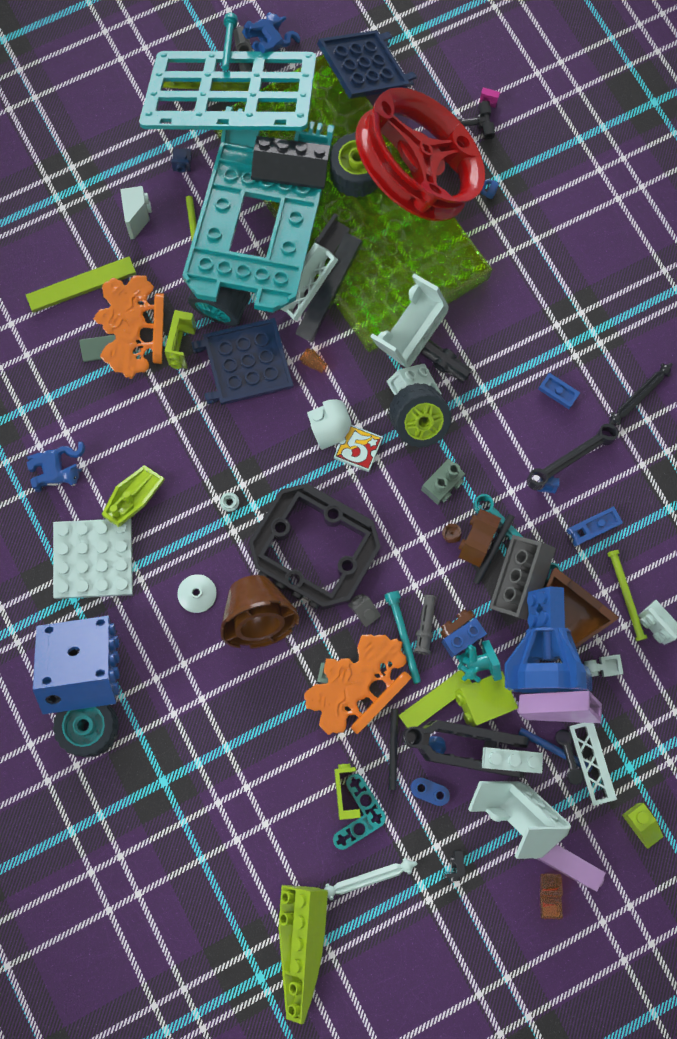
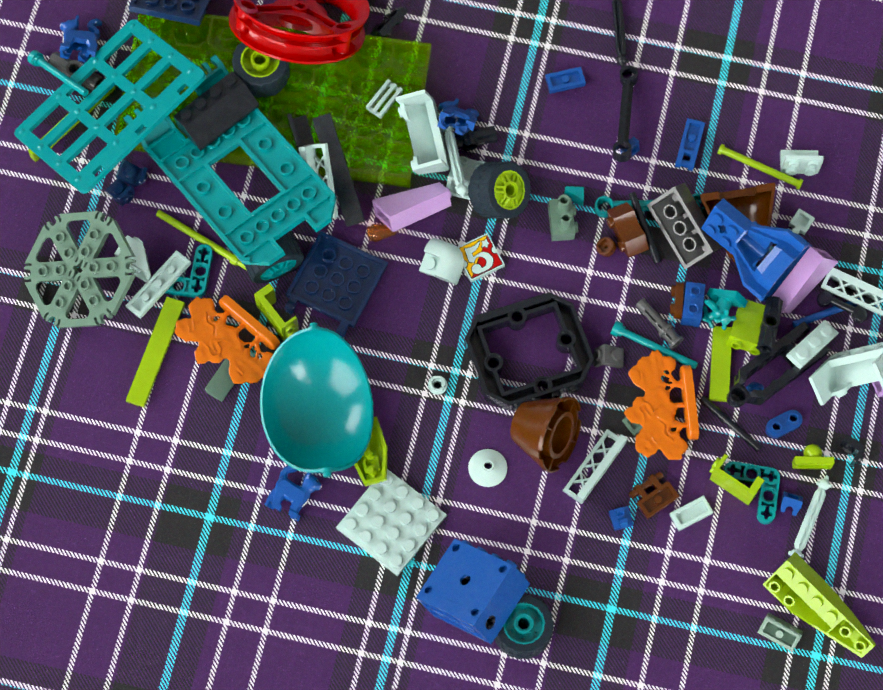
camera: 45 degrees left, 5 degrees down
none -> sand green plate [24,211,136,328]
none -> dark blue bracket [115,159,148,187]
none -> light aqua tile [126,250,191,319]
none -> teal beam [164,244,213,298]
none -> teal windscreen [260,322,374,477]
none -> light aqua tile [366,79,403,119]
none -> black plate [369,7,408,40]
none -> lavender slope [372,182,452,232]
none -> blue animal [437,98,479,135]
none -> light aqua wheel [442,126,468,198]
none -> light aqua fence [563,429,628,504]
none -> teal slope [564,186,584,206]
none -> blue tile [609,506,633,531]
none -> reddish brown plate [628,471,680,520]
none -> light aqua tile [669,495,713,531]
none -> black piece [756,296,783,354]
none -> sand green slope [757,612,803,652]
none -> blue tile [781,491,803,516]
none -> lime tile [792,444,834,469]

